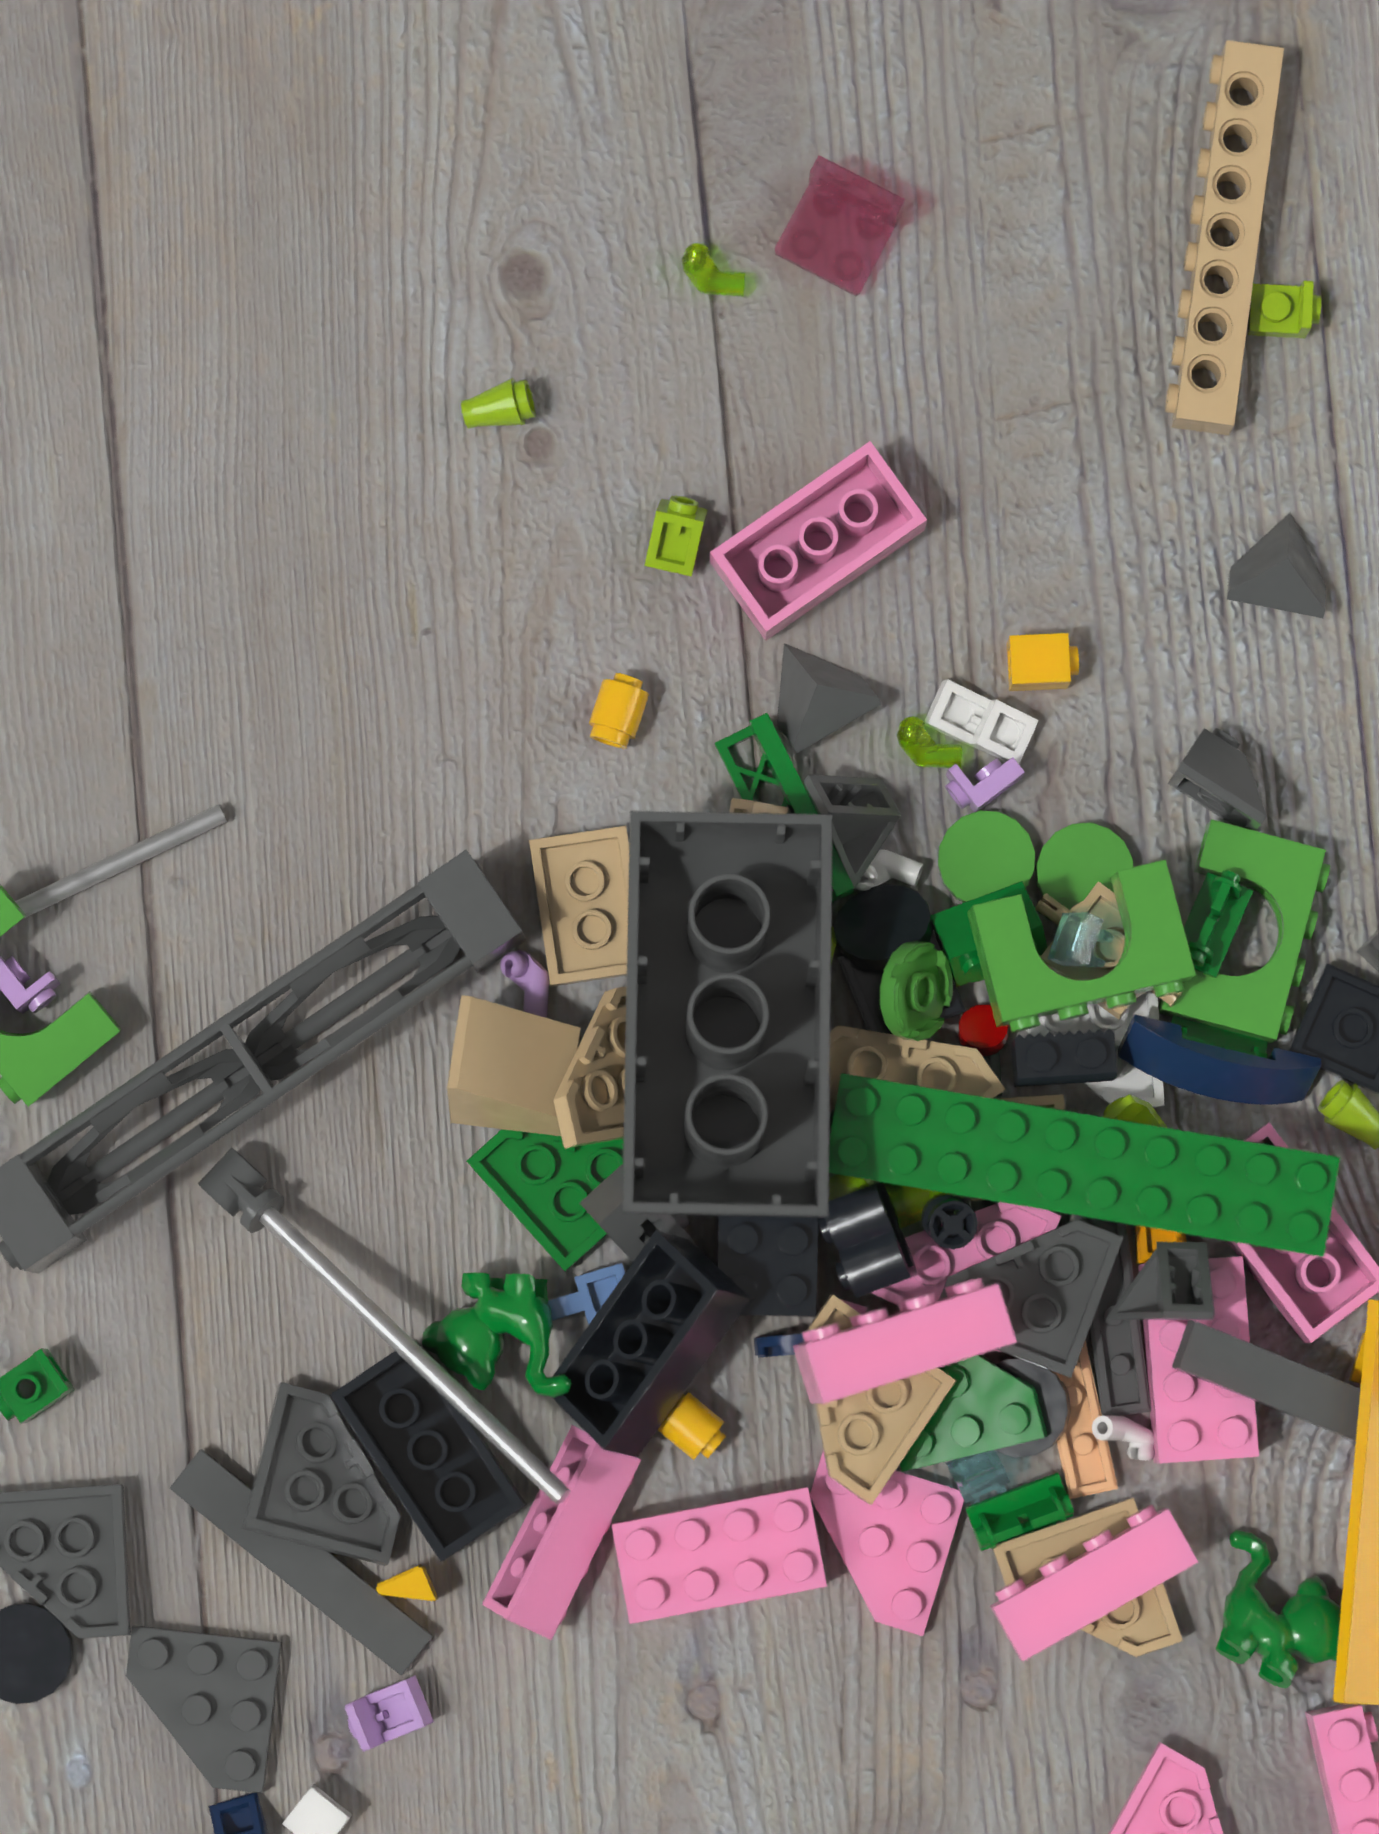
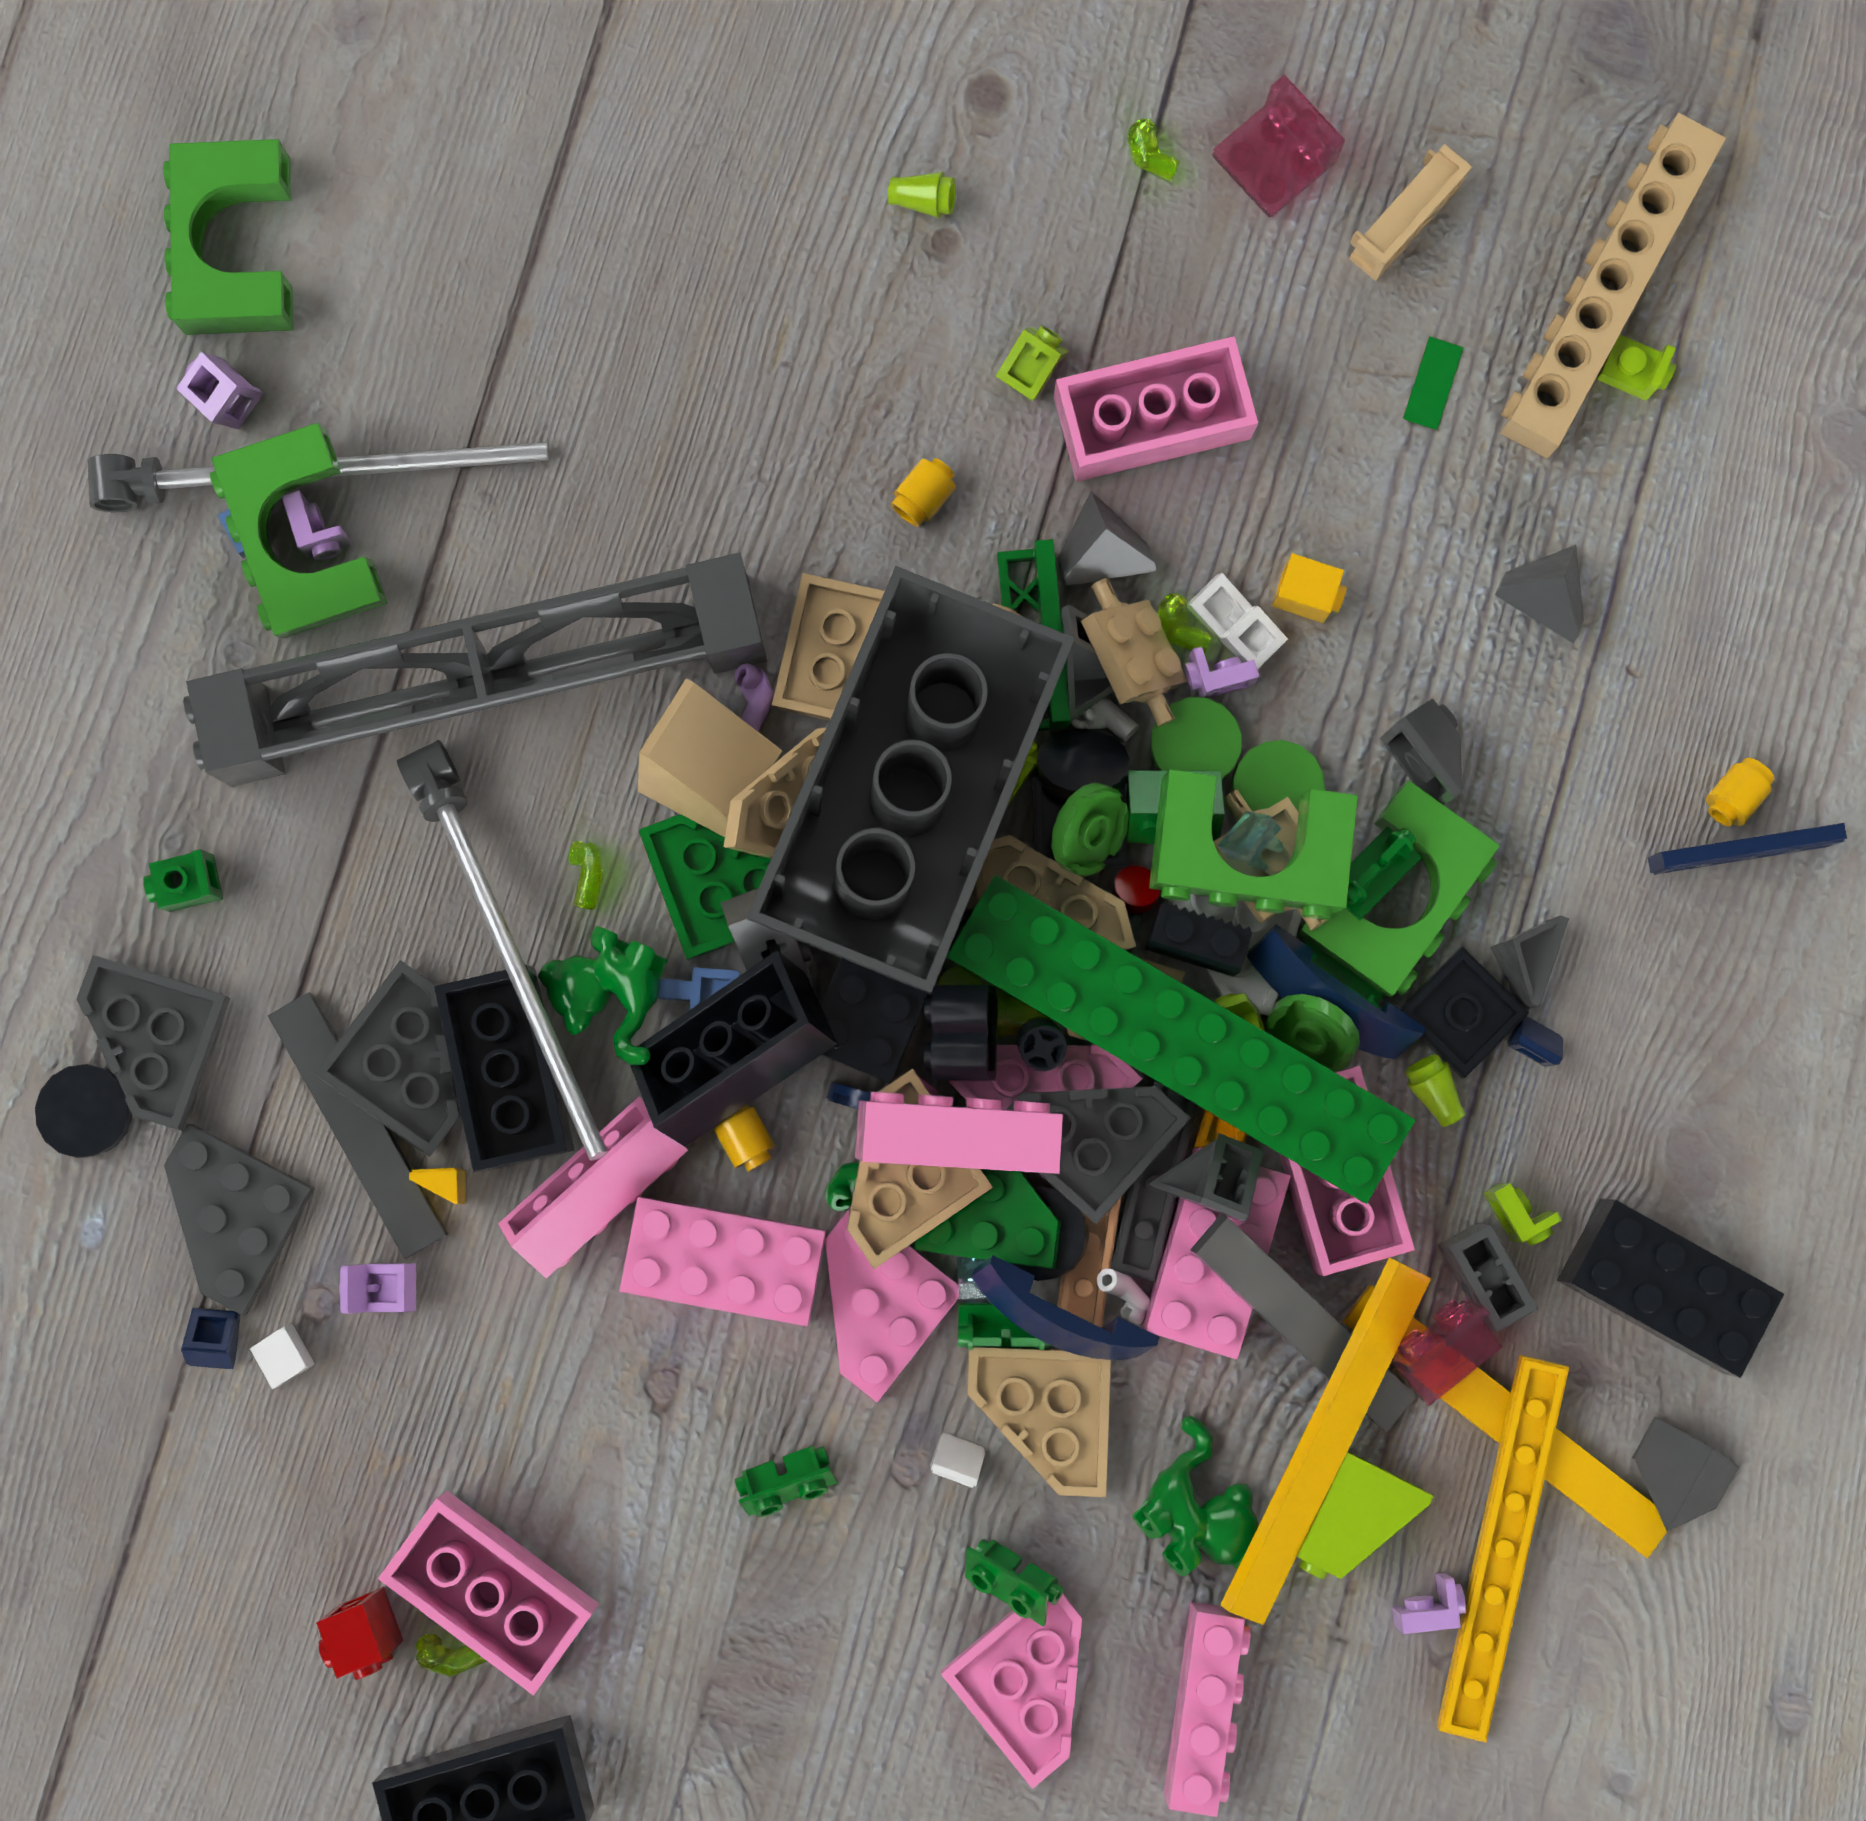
camera: 15 degrees right, 0 degrees up
bright pink brick [990,1504,1198,1661] -> none
none -> clear neon green arm [568,840,603,910]
none -> green hinge [734,1445,838,1517]
none -> green arm [825,1162,859,1212]
none -> white slope [930,1433,985,1488]
none -> green hinge [965,1539,1064,1627]
none -> dark blue slope [971,1255,1160,1360]
none -> tan plate [1081,578,1188,727]
none -> bright green tile [1266,994,1360,1072]
none -> tan container [1349,144,1472,281]
none -> green sticker [1403,336,1464,430]

